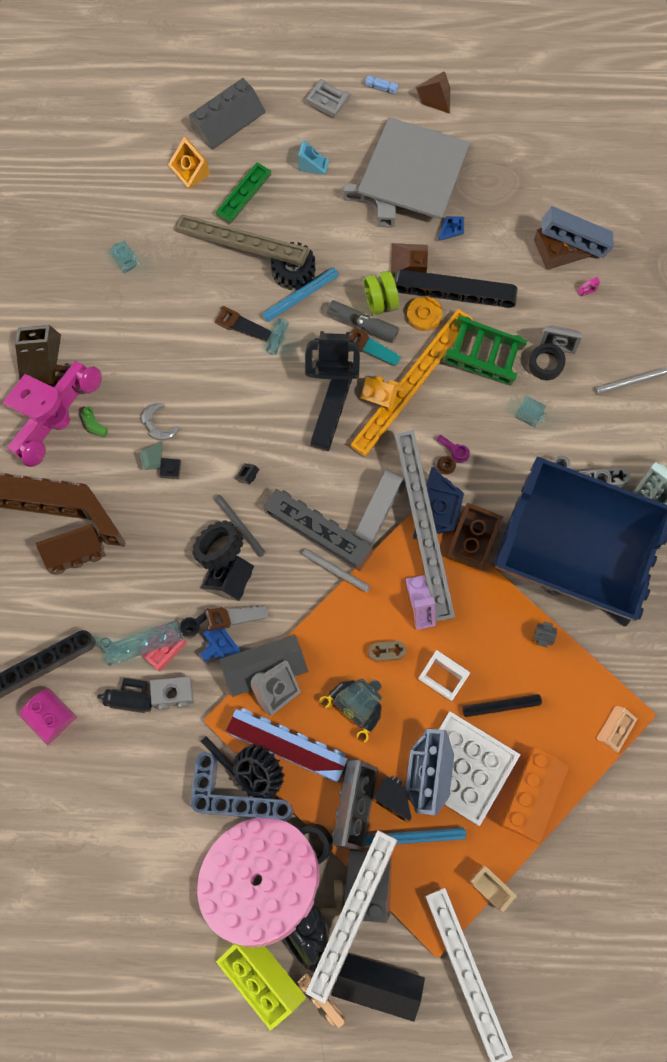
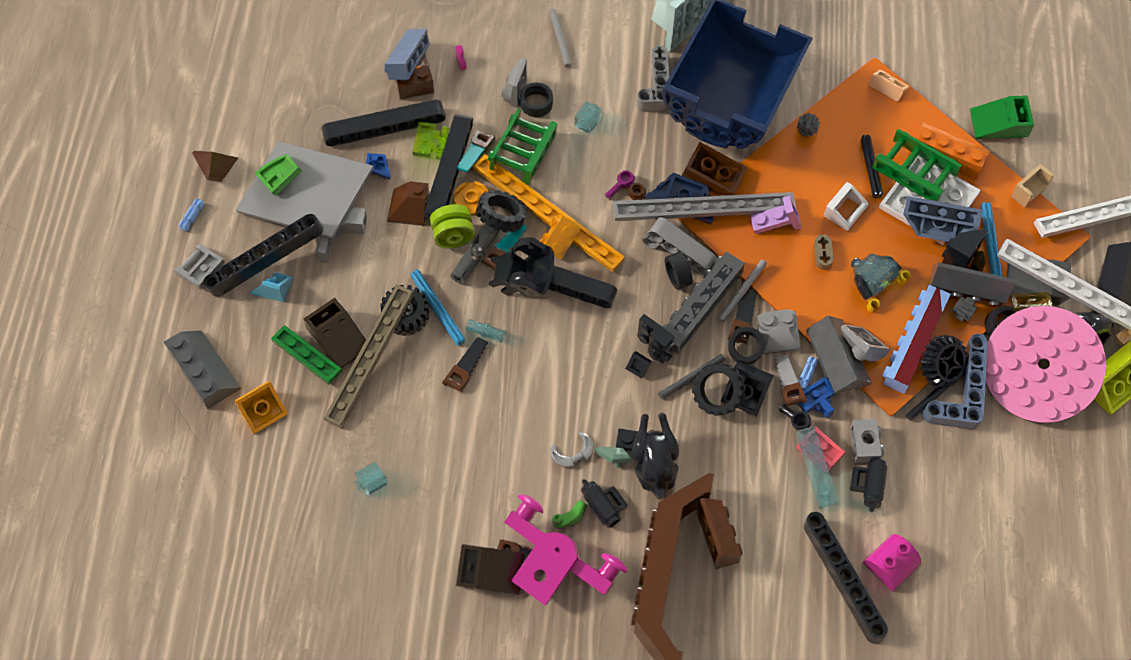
camera: 90 degrees left, 10 degrees down
none -> black beam [203,214,323,297]
none -> bright green plate [255,154,302,196]
none -> dark brown slope [303,297,366,368]
none -> black beam [321,100,446,147]
none -> clear neon green plate [412,122,449,160]
none -> piece [457,131,495,173]
none -> black tyre [476,190,527,233]
none -> black piece [581,479,628,528]
none -> black piece [632,413,679,500]
none -> black plate [637,314,675,364]
none -> black tyre [664,252,693,290]
none -> black piece [728,289,757,344]
none -> black tyre [728,327,765,365]
none -> light grey slope [757,309,801,354]
none -> light blue axle [798,356,818,390]
none -> green fence [872,128,962,201]
none -> dark grey gear [952,297,978,321]
none -> green slope [970,95,1034,139]
none -> dark brown tile [971,251,986,272]
none -> clear yellow slope [1010,292,1053,312]

